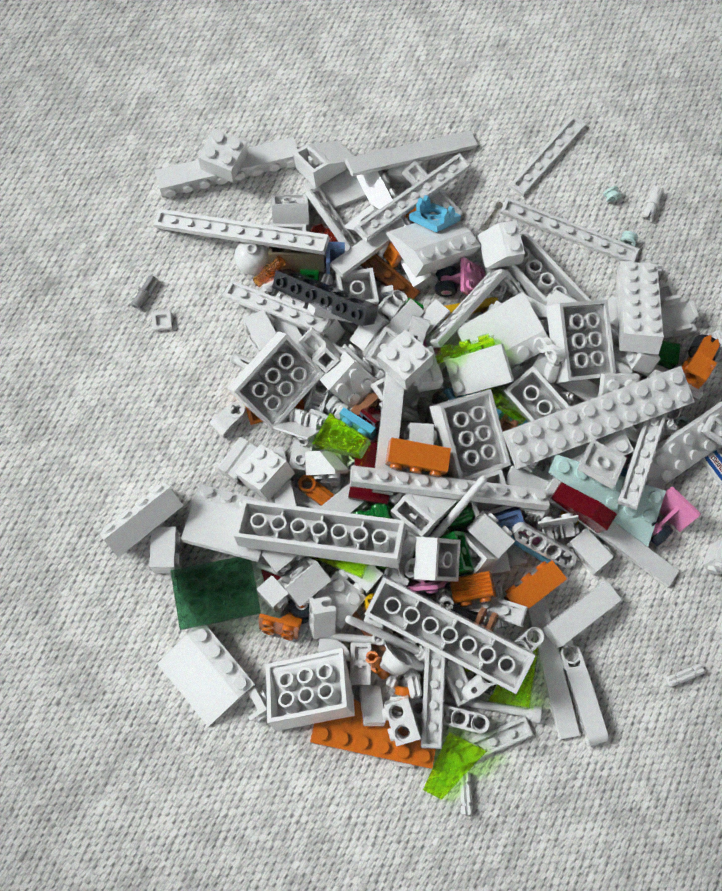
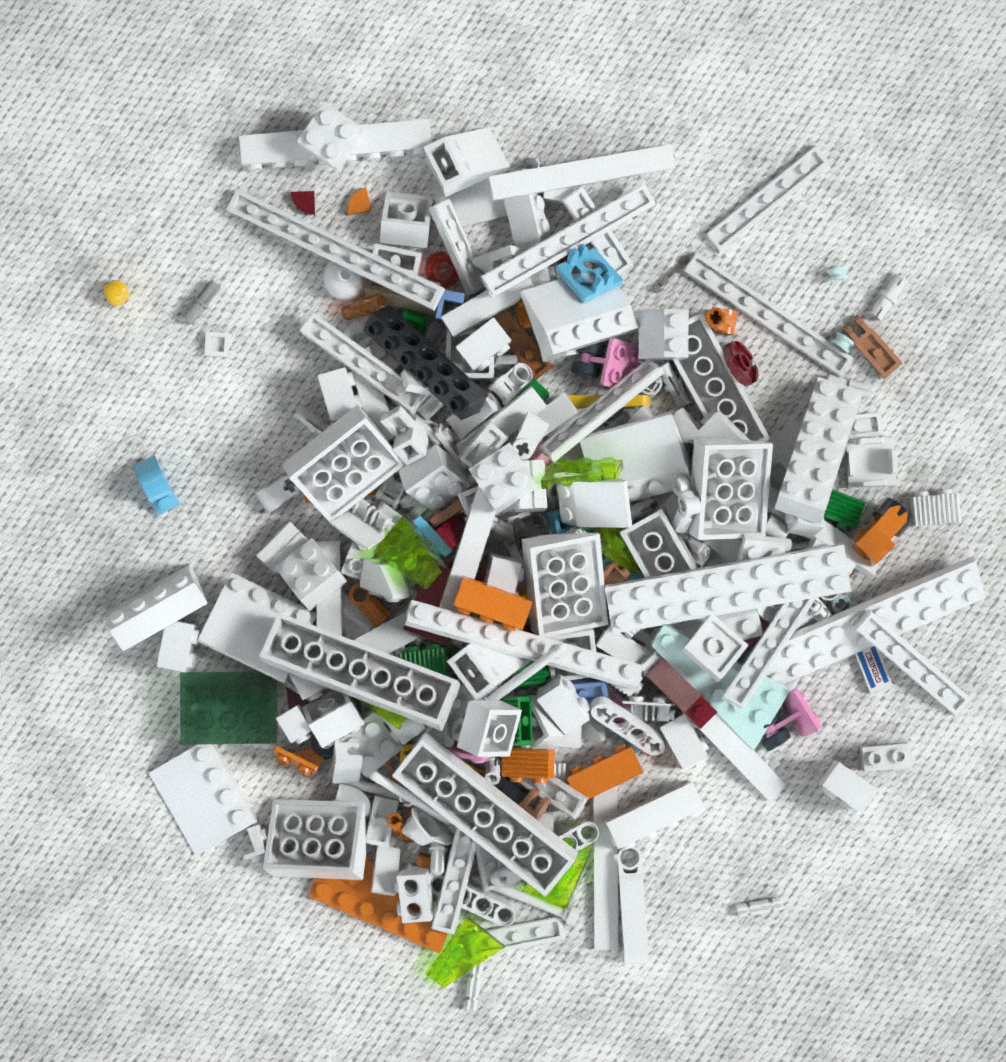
camera: 15 degrees right, 15 degrees up
none -> yellow piece [102,280,129,307]
none -> medium azure brick [134,455,180,515]
none -> dark red tile [290,191,316,216]
none -> orange tile [347,187,371,216]
none -> white brick [456,317,511,372]
none -> orange piece [705,307,737,336]
none -> dark red tile [723,341,759,386]
none -> nougat hinge [842,315,903,379]

